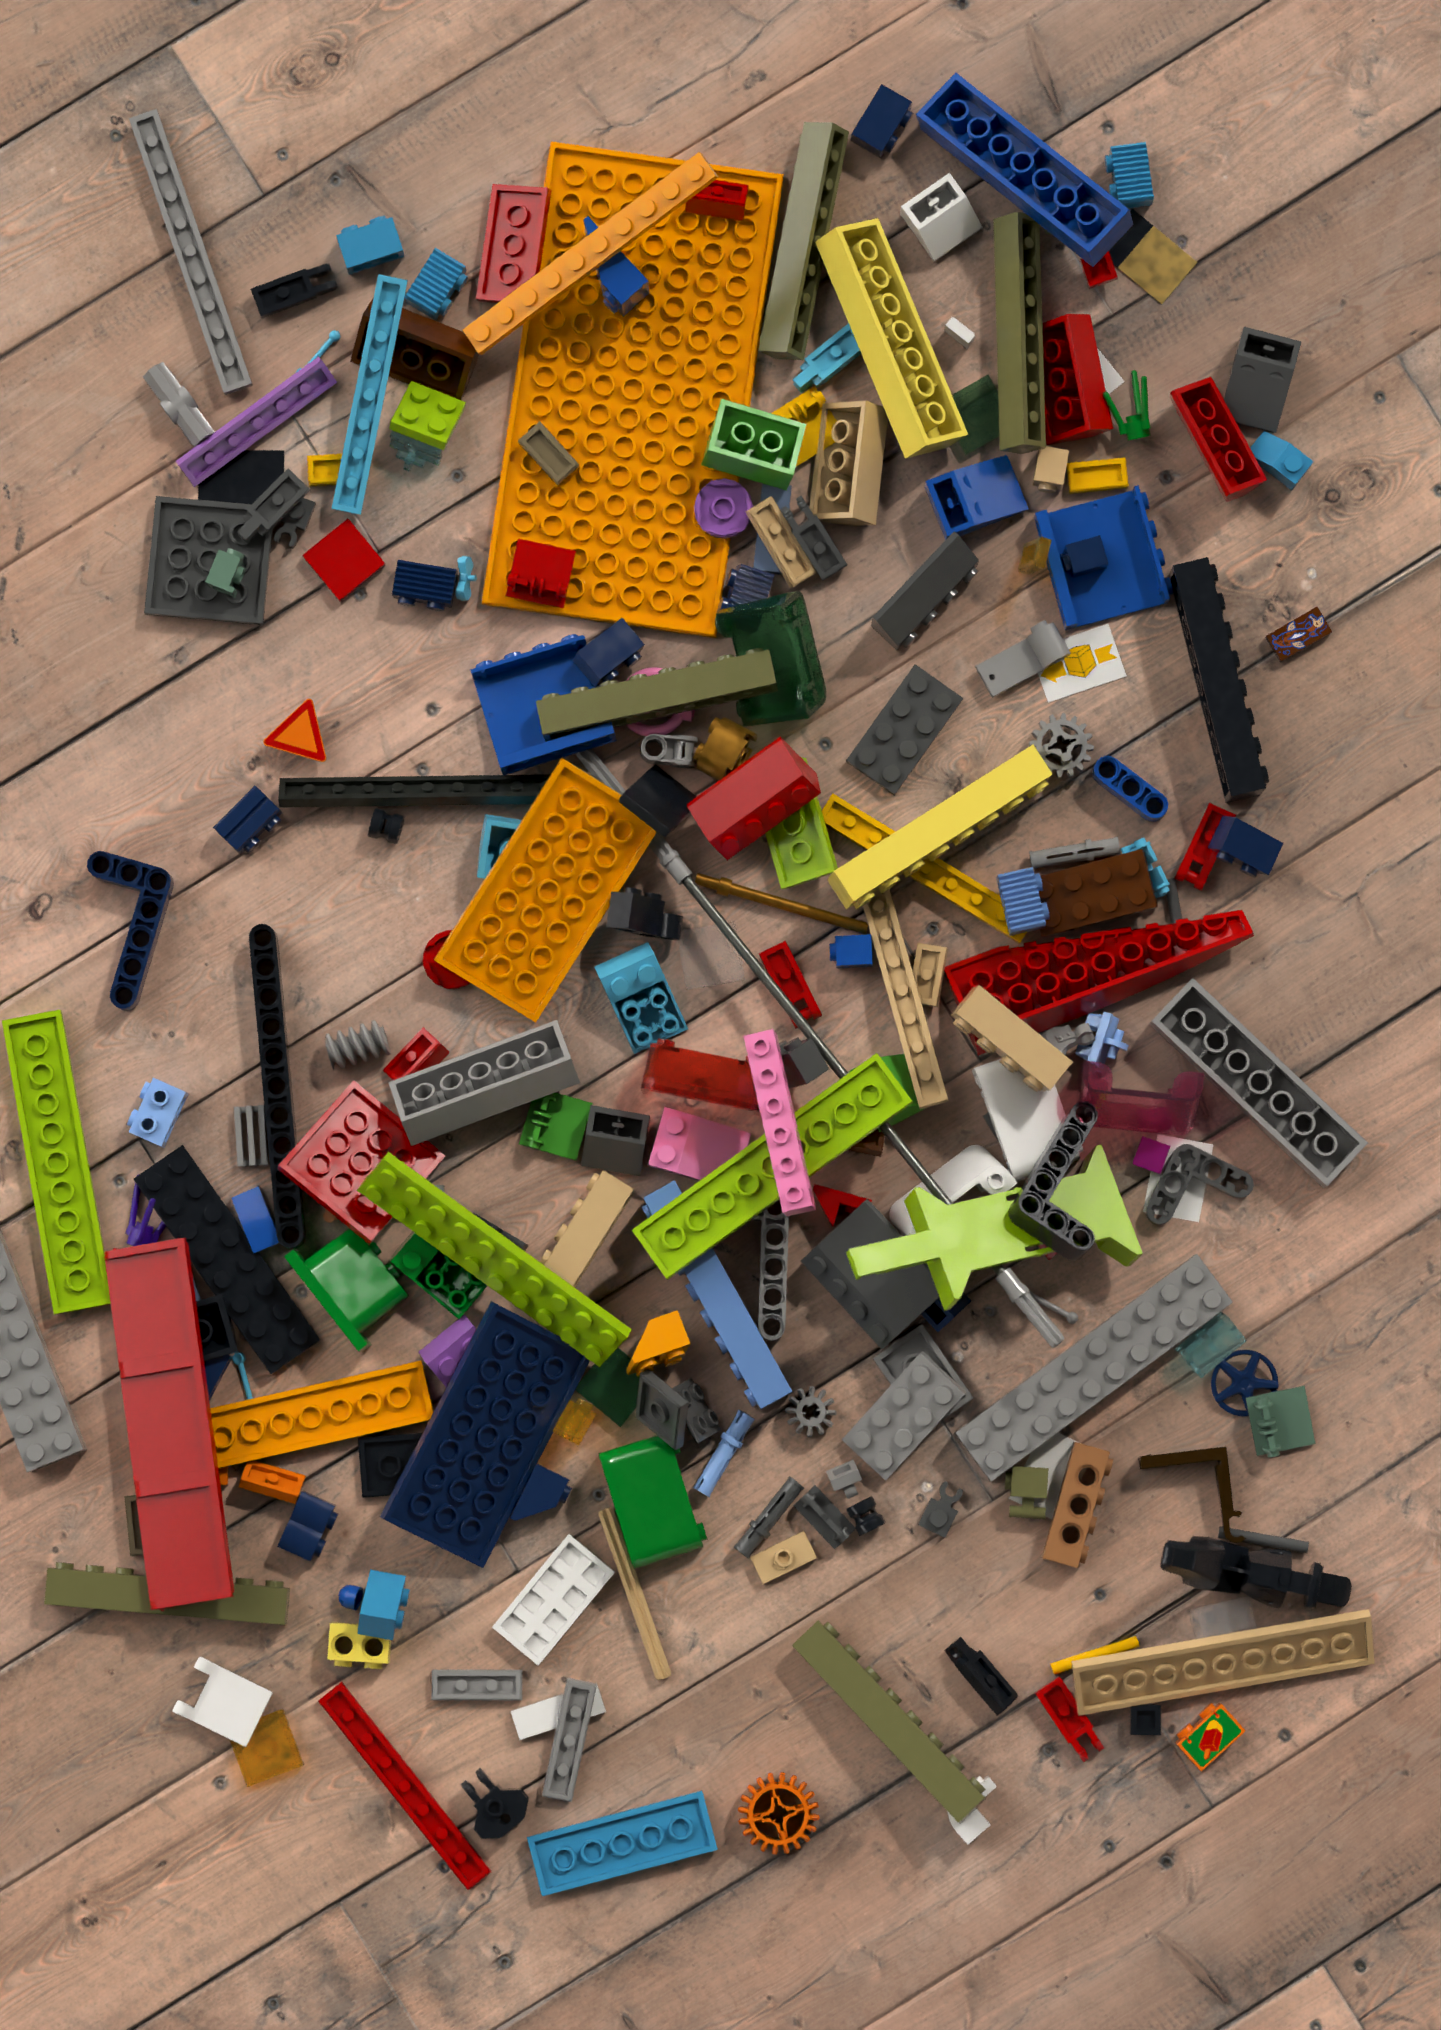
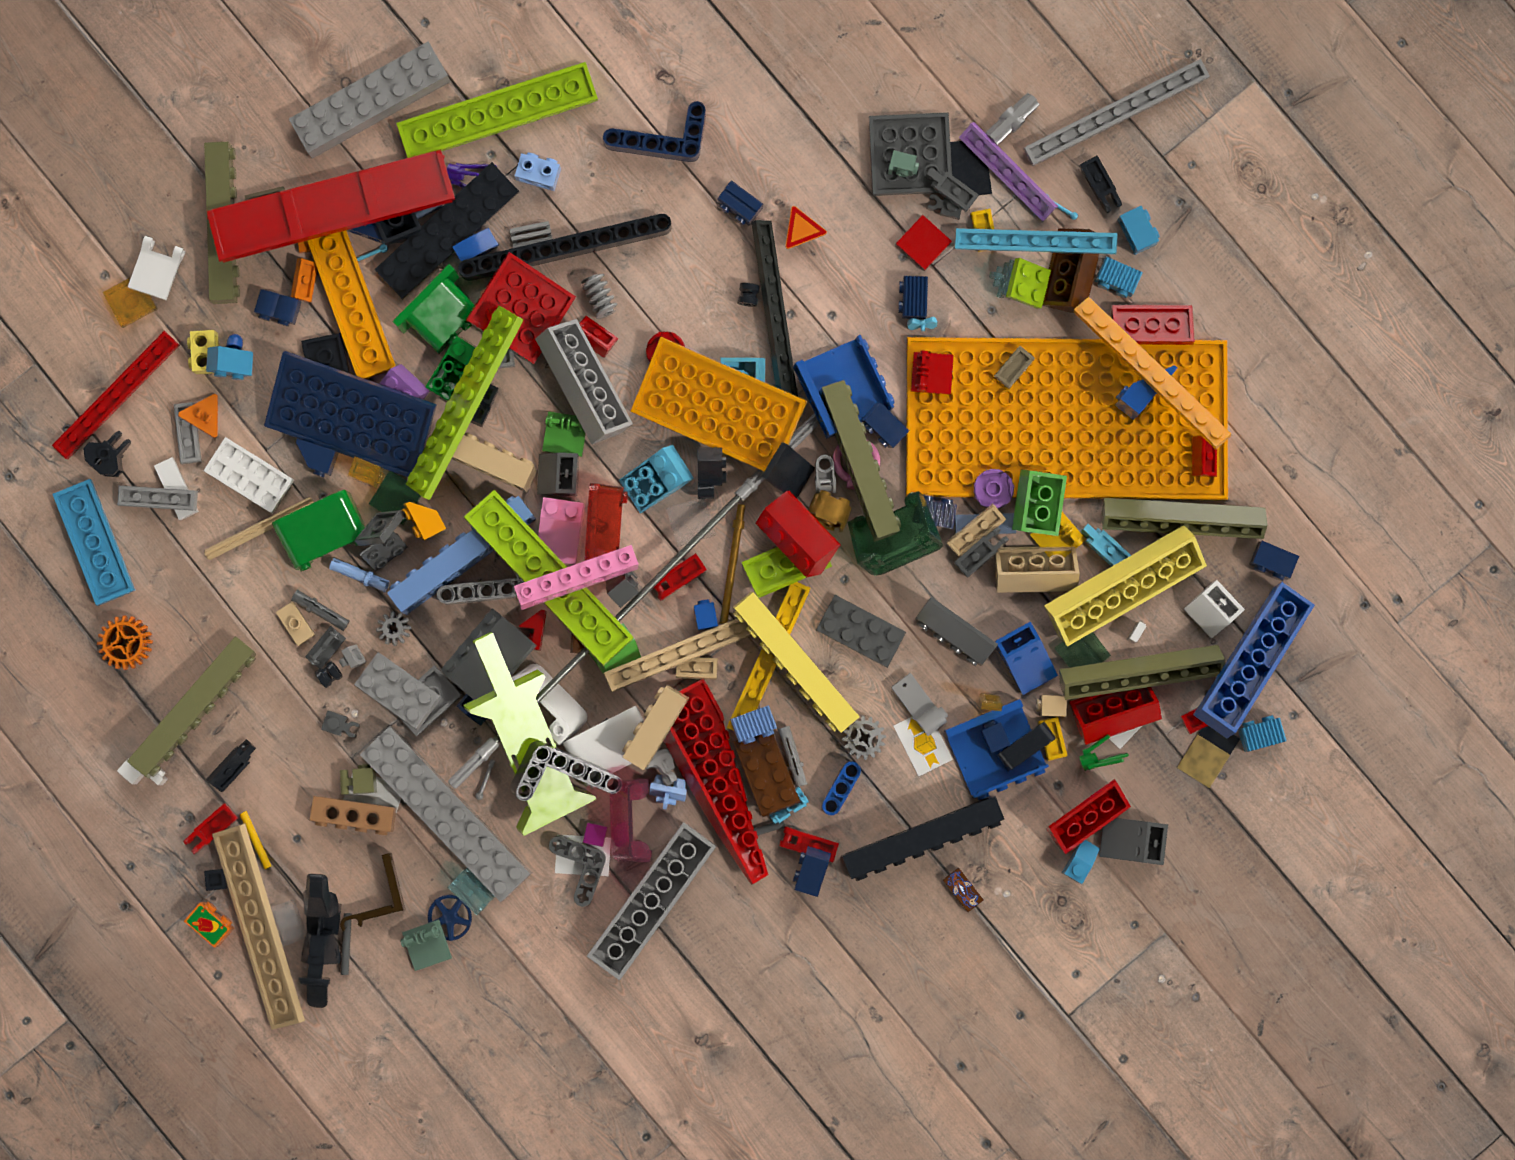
camera: 80 degrees right, 0 degrees up
none -> orange piece [178,394,218,438]
none -> black beam [996,721,1056,772]

